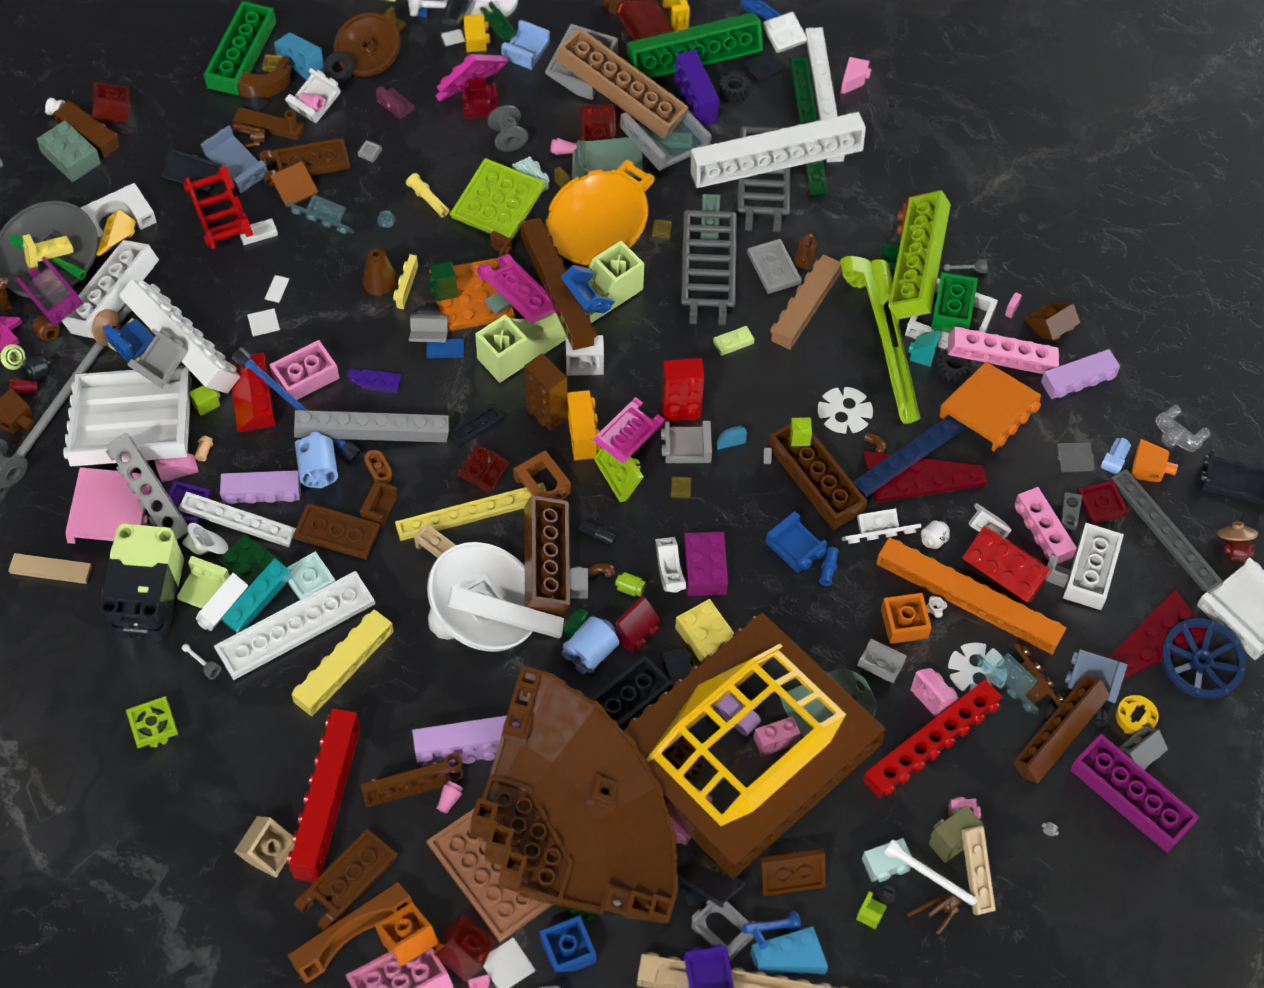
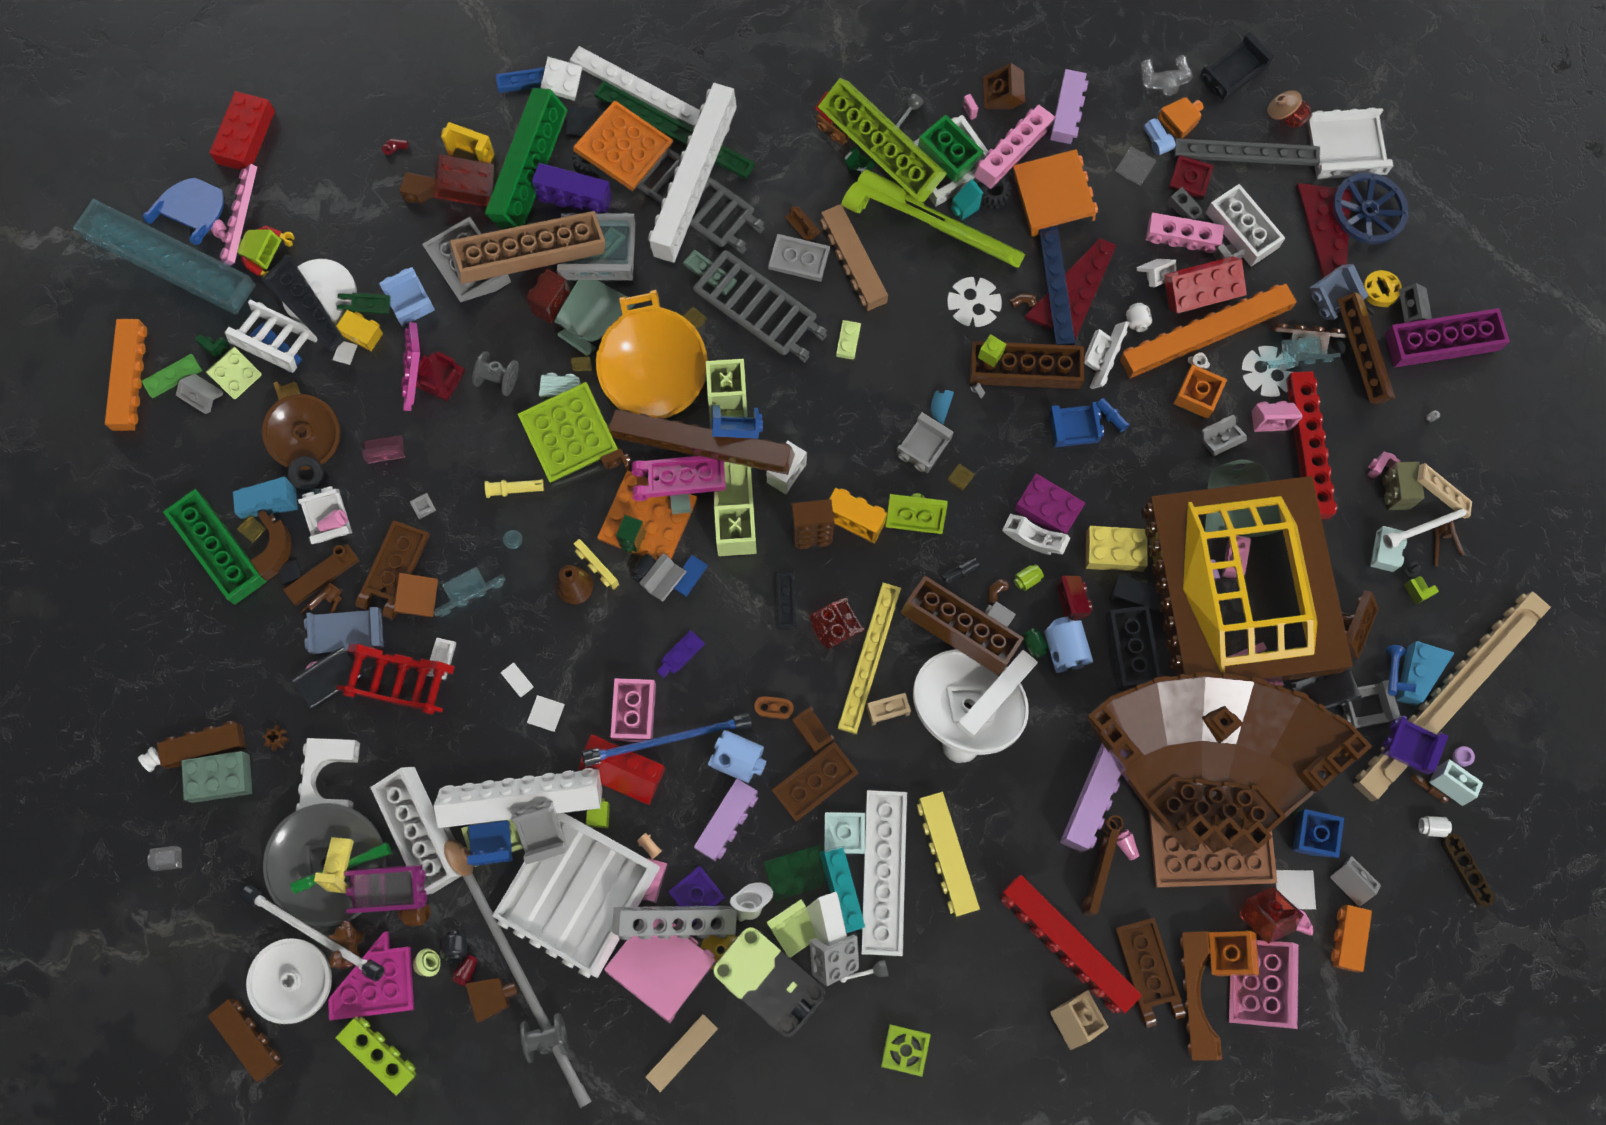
camera: 55 degrees left, 15 degrees up
clear red slope [91,82,130,122] -> none
yellow slope [96,209,136,256] -> none
white tile [179,491,296,547] -> none
light grey brick [294,410,449,442] -> none
dark orange panel [514,450,571,500] -> none
bright pink cone [551,138,577,155] -> none
dark pink hinge [593,397,666,464] -> none
red brick [661,358,704,422] -> none
bright pink slope [841,57,871,94] -> none
none -> reddish brown gear [262,725,289,751]
none -> orange plate [573,100,673,191]
none -> light grey bracket [809,934,859,986]

